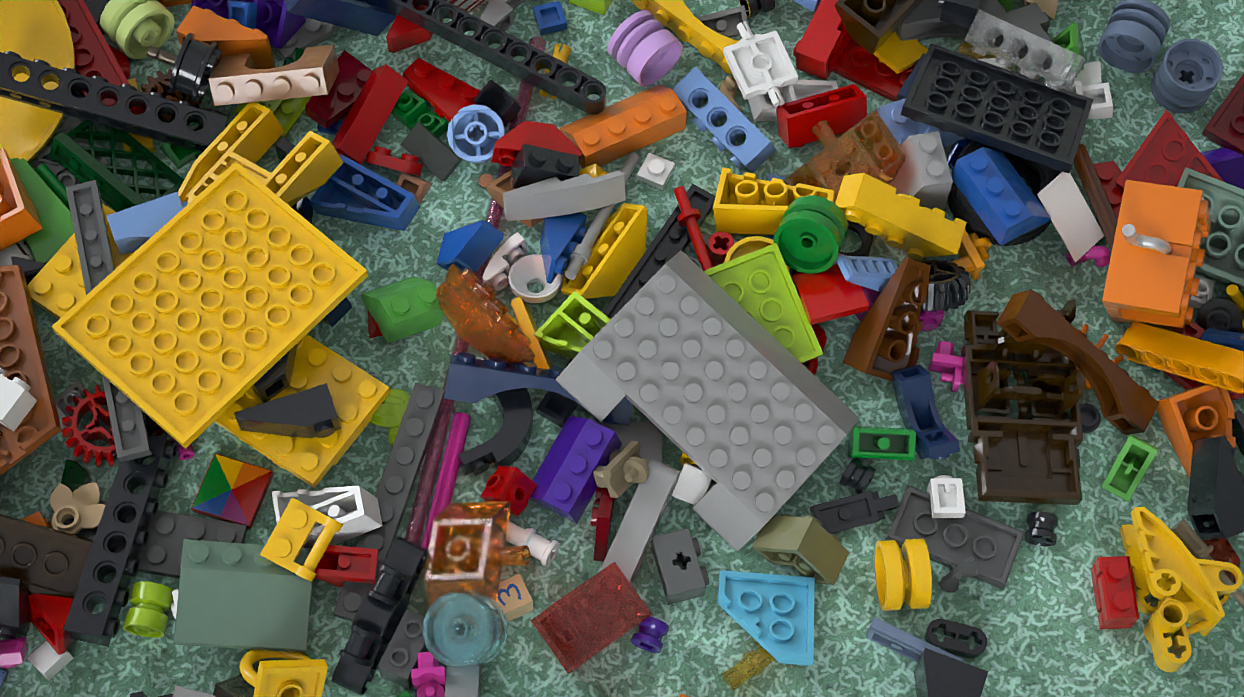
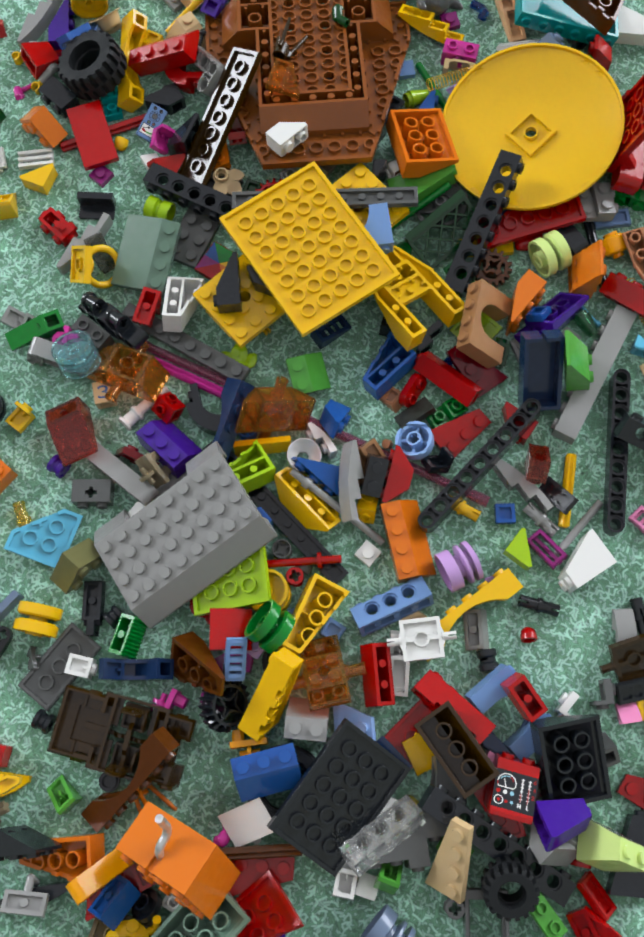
camera: 110 degrees right, 10 degrees up
black wheel [147,33,223,103] -> none
yellow plate [260,498,343,582] -> none

